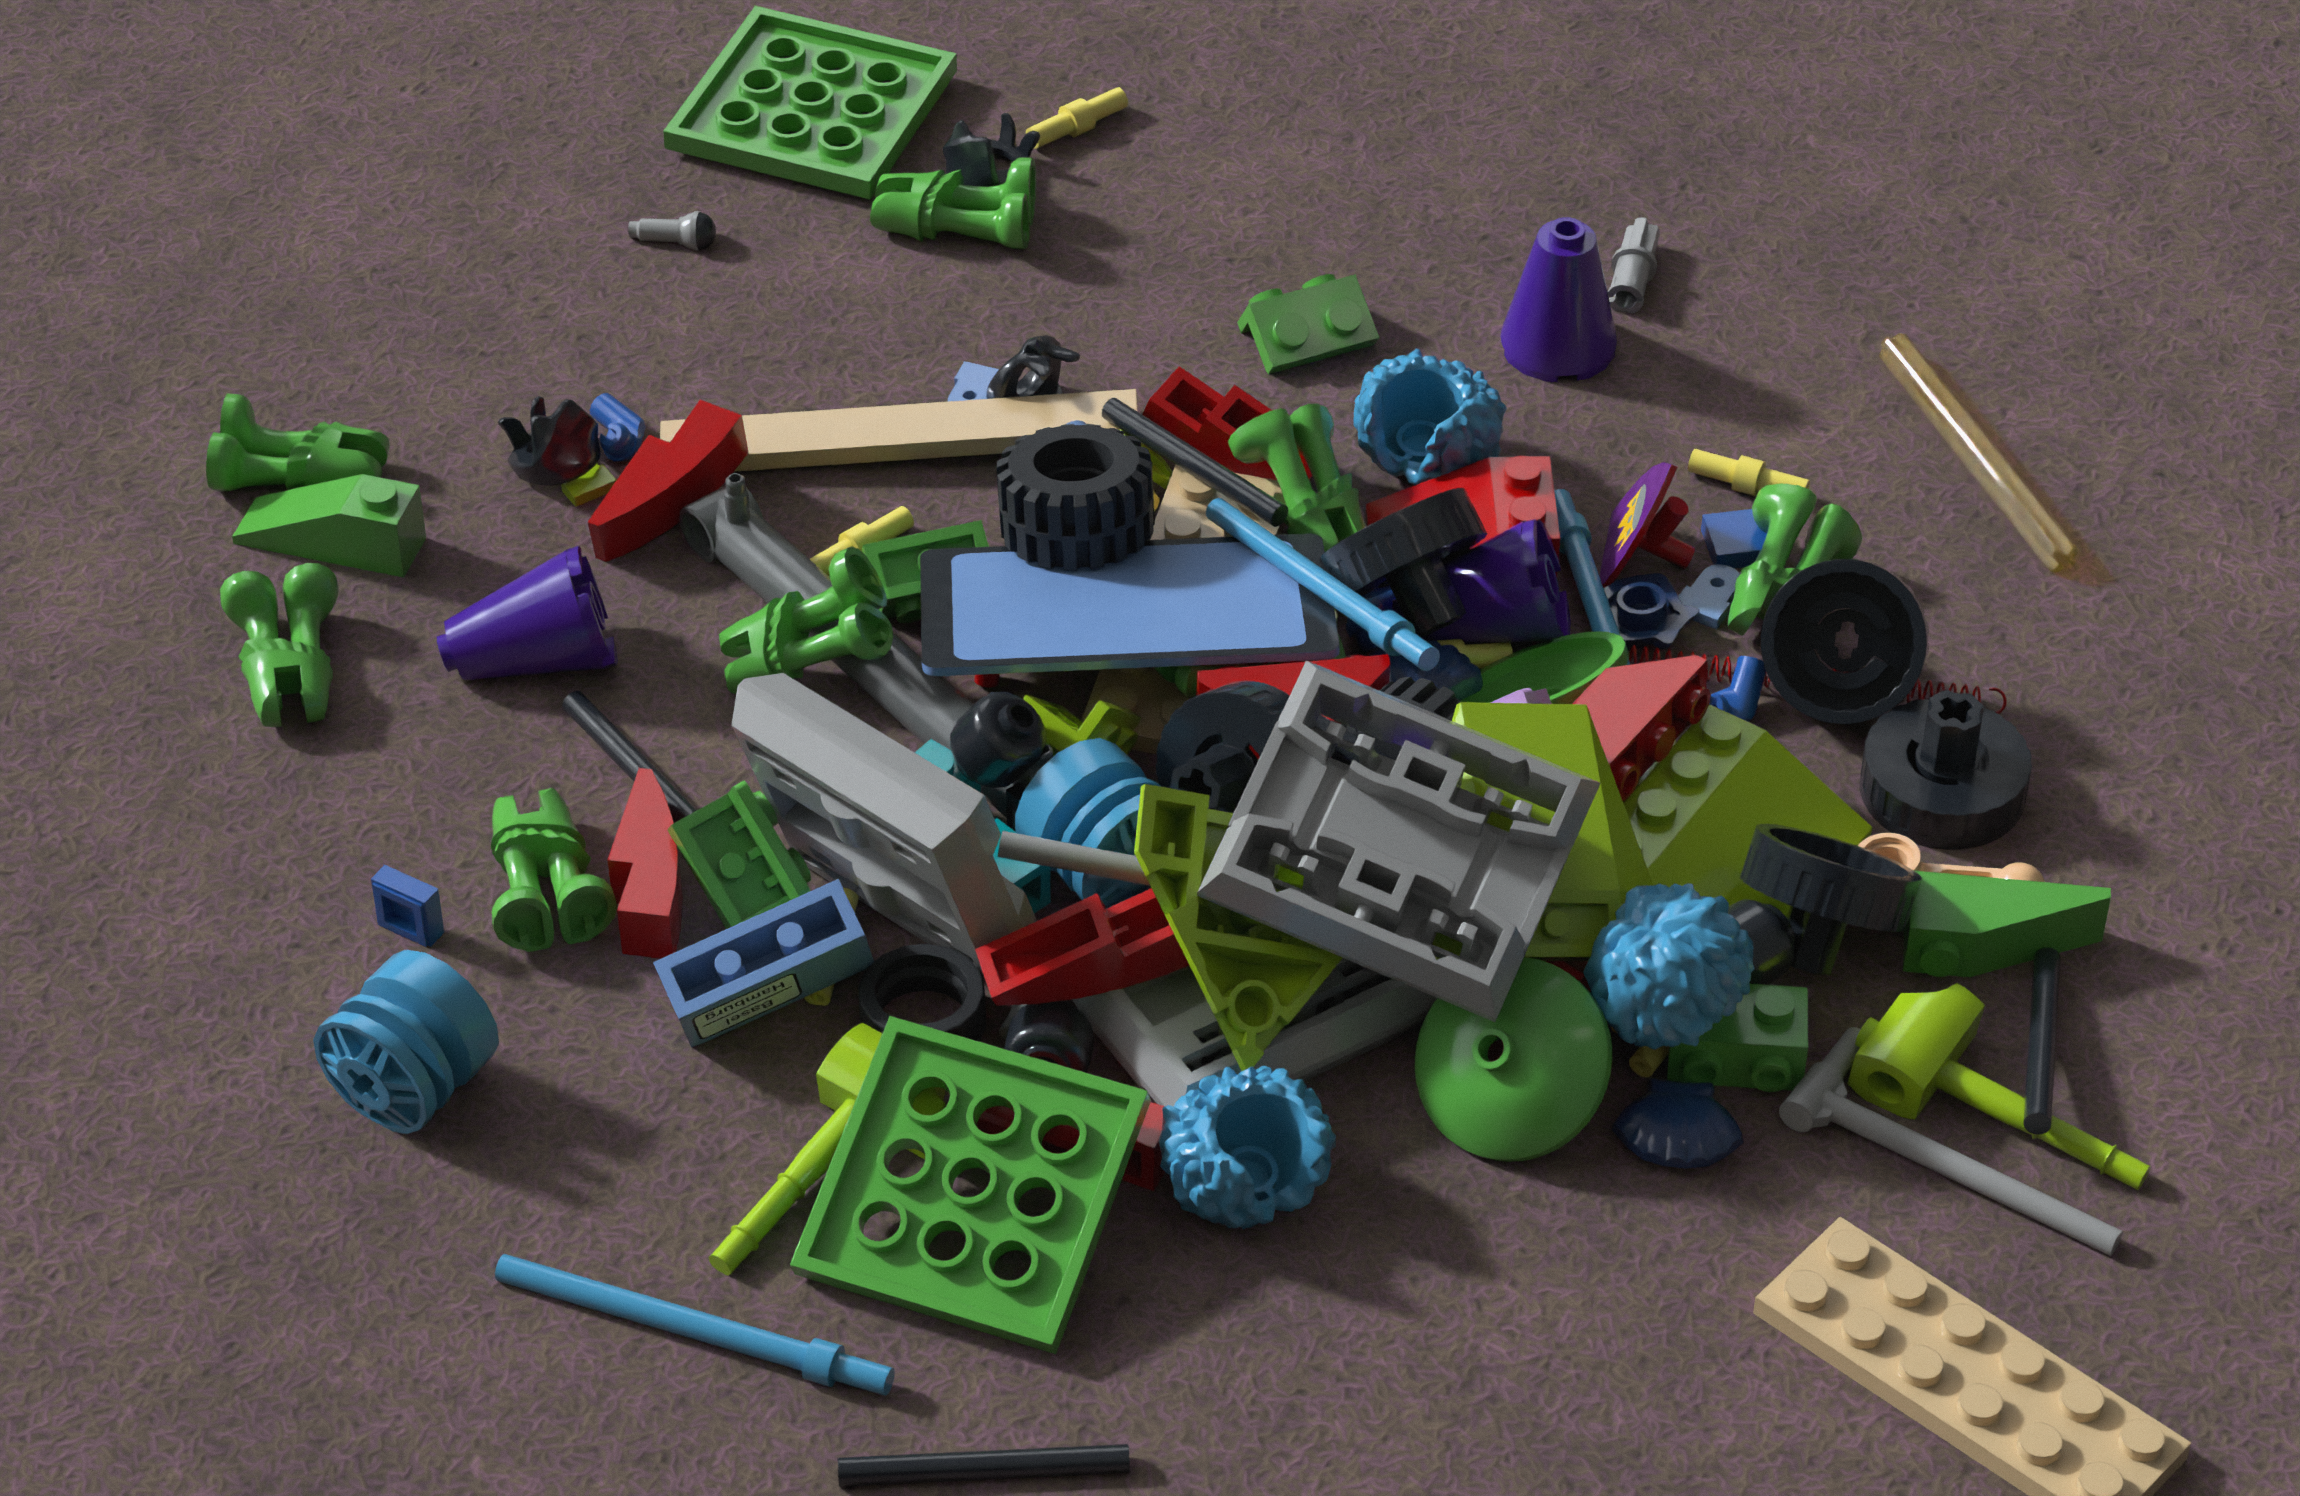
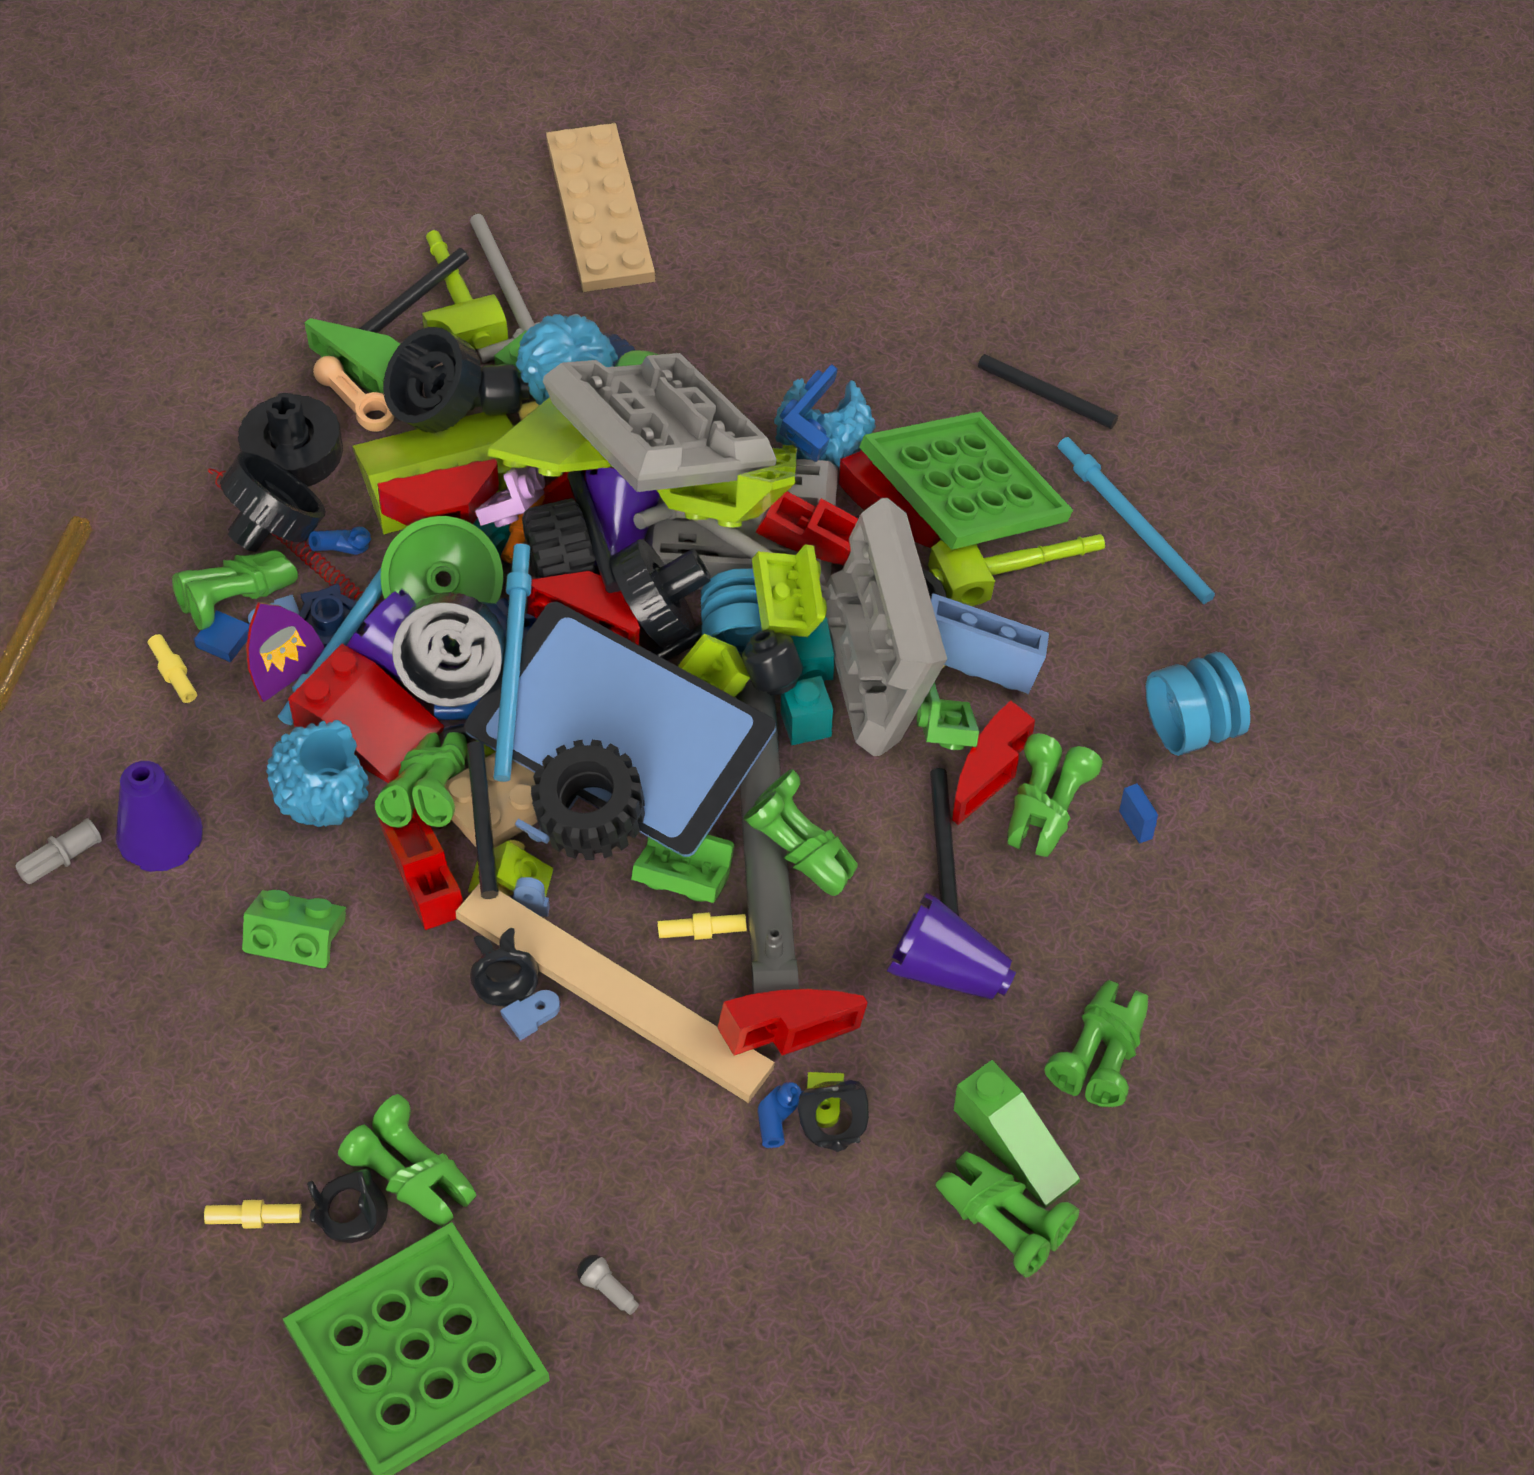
camera: 145 degrees left, 10 degrees up
none -> lime bracket [751,544,827,637]
none -> blue bracket [779,364,838,462]

